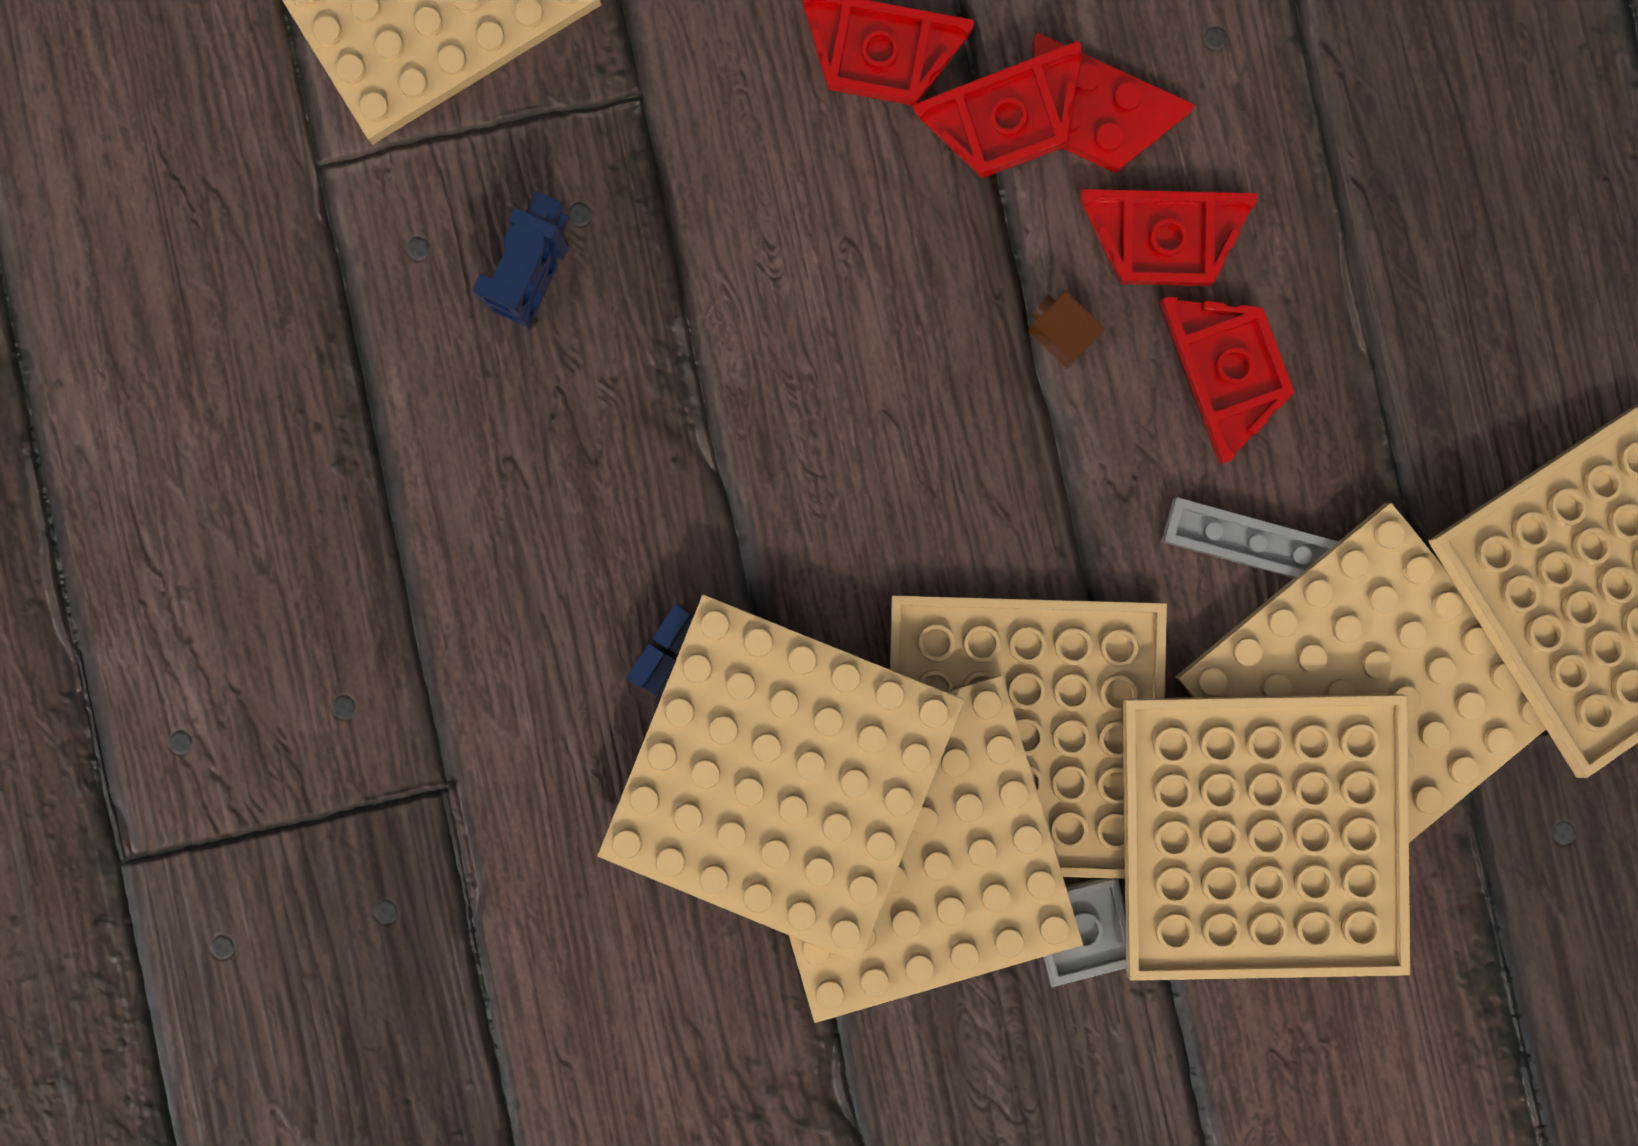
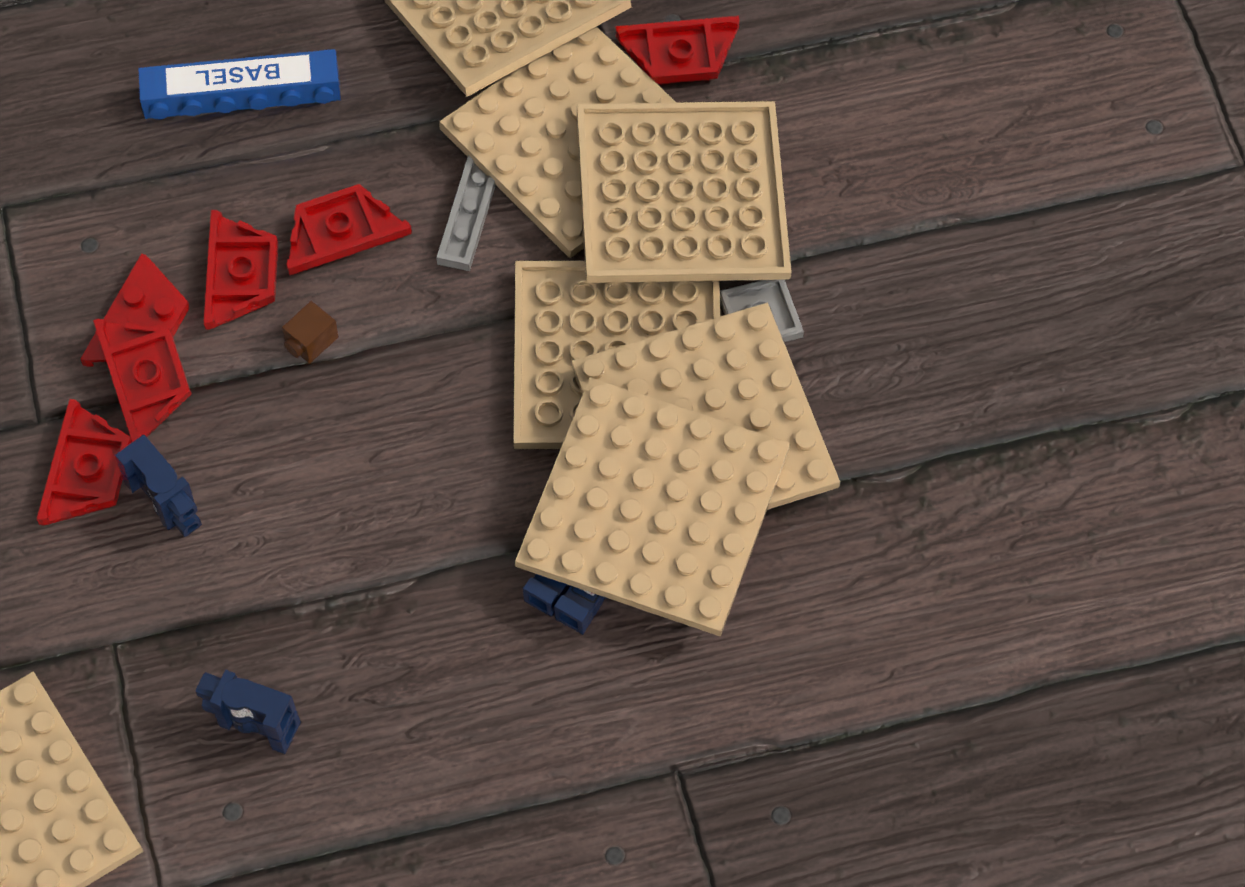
camera: 90 degrees left, 25 degrees down
none -> dark blue hips [115,434,202,537]
none -> blue brick [138,49,341,119]
none -> red wing [616,16,740,84]

